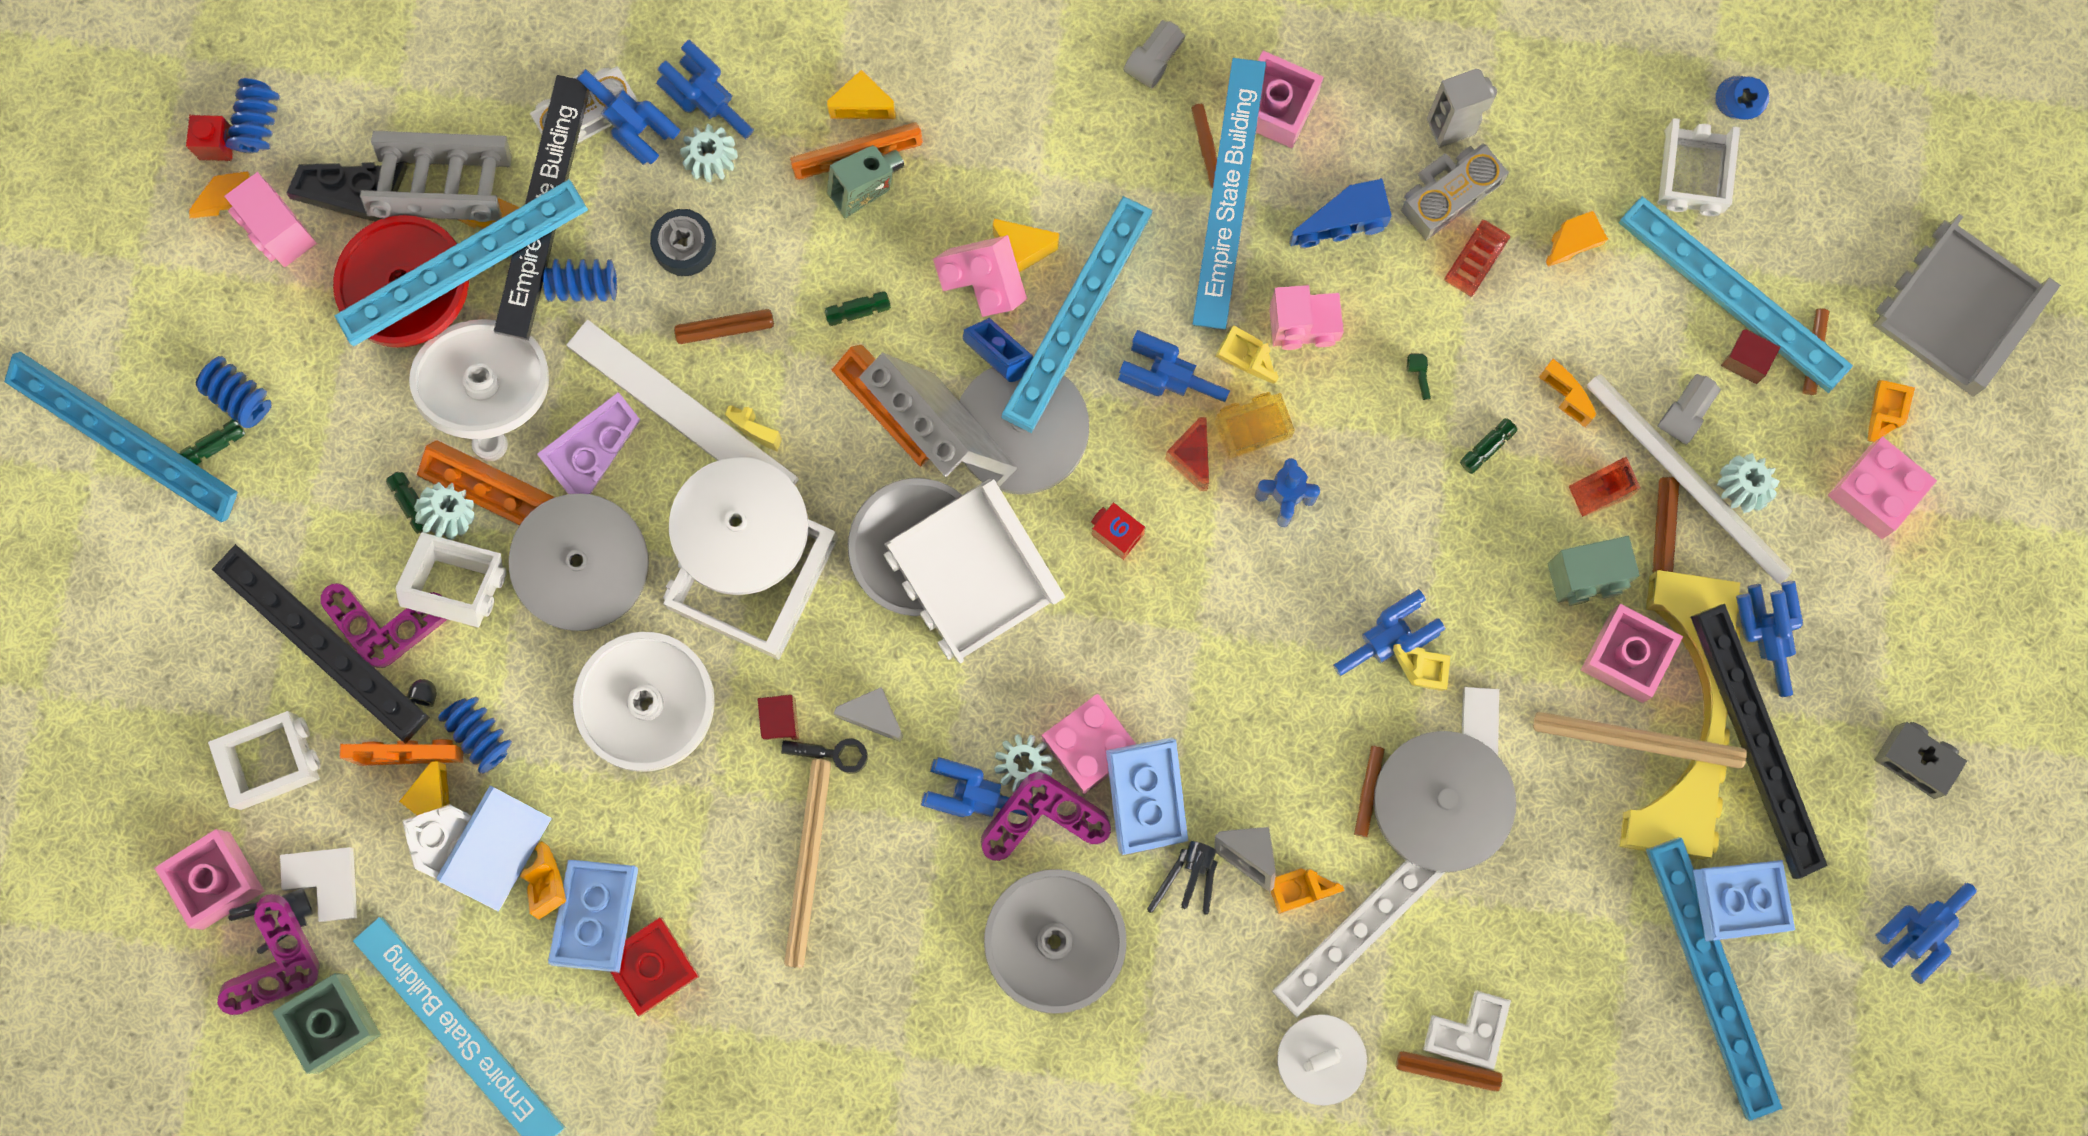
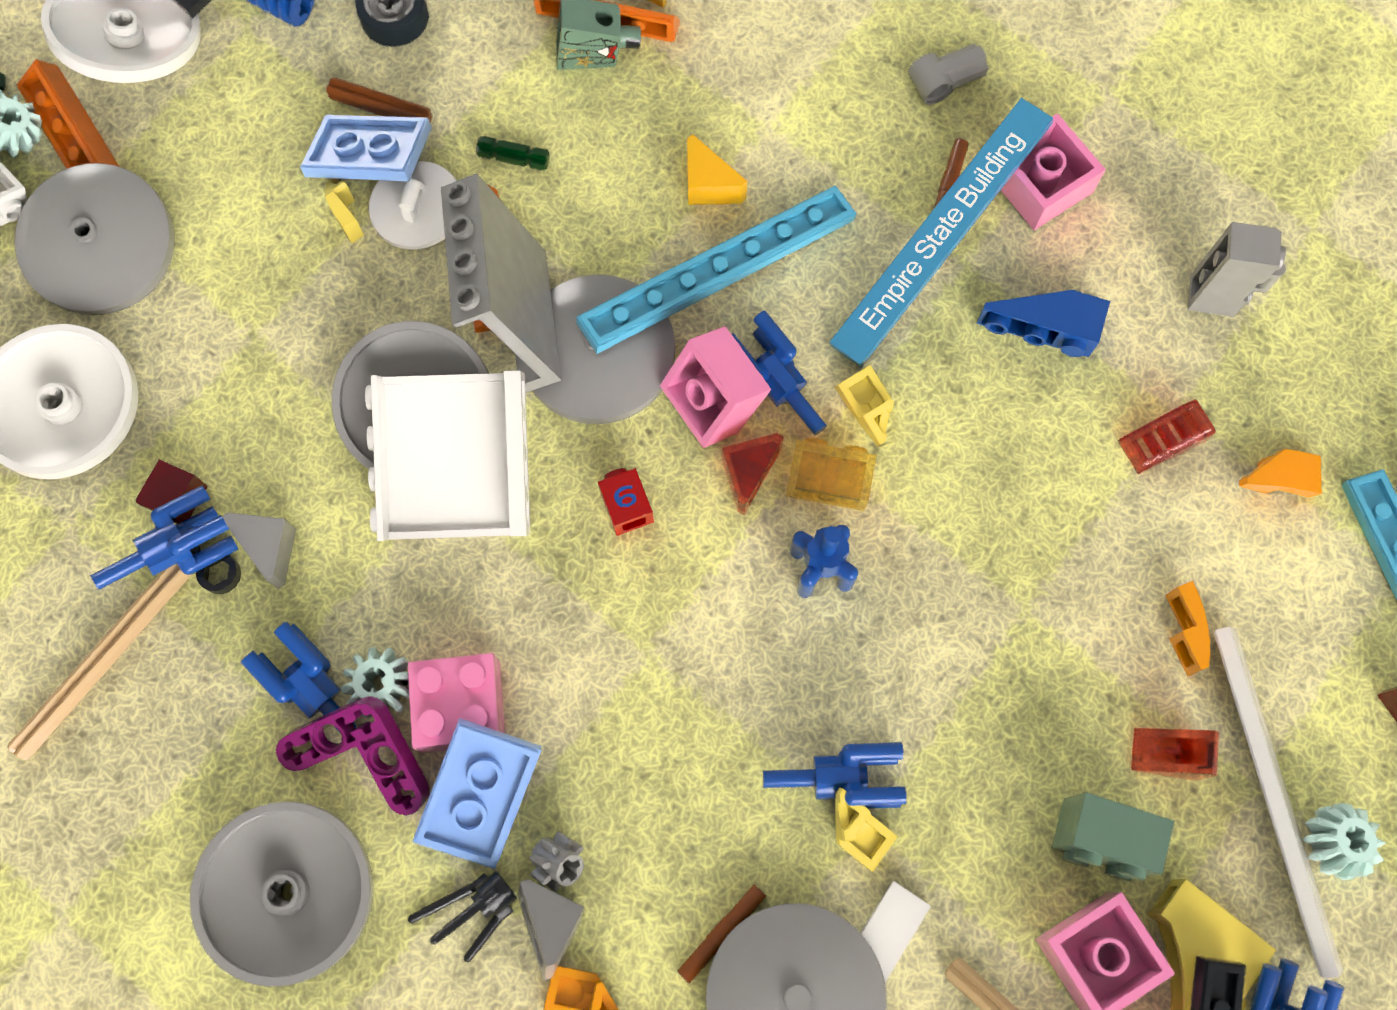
camera: 30 degrees right, 5 degrees down
white tile [472,434,508,461] -> none
lavender wing [537,392,640,494] -> none
white tile [566,319,799,485] -> none
white window [663,519,838,660] -> none
white dish [669,457,809,595] -> none
bright pink brick [933,235,1027,317] -> none
blue brick [963,318,1033,382] -> none
bright pink brick [1269,285,1343,350] -> none
light grey piece [1401,143,1509,241] -> none
dark green hand [1407,353,1431,400] -> none
dark green axle [1460,418,1518,474] -> none
dark orange axle [1652,477,1680,573] -> none
light grey piece [1657,374,1721,445] -> none
none -> blue plant [90,485,239,590]
none -> light blue tile [300,115,432,181]
none -> white shield [369,161,456,250]
none -> light grey gear [530,832,584,892]
none -> bright pink brick [660,326,771,448]

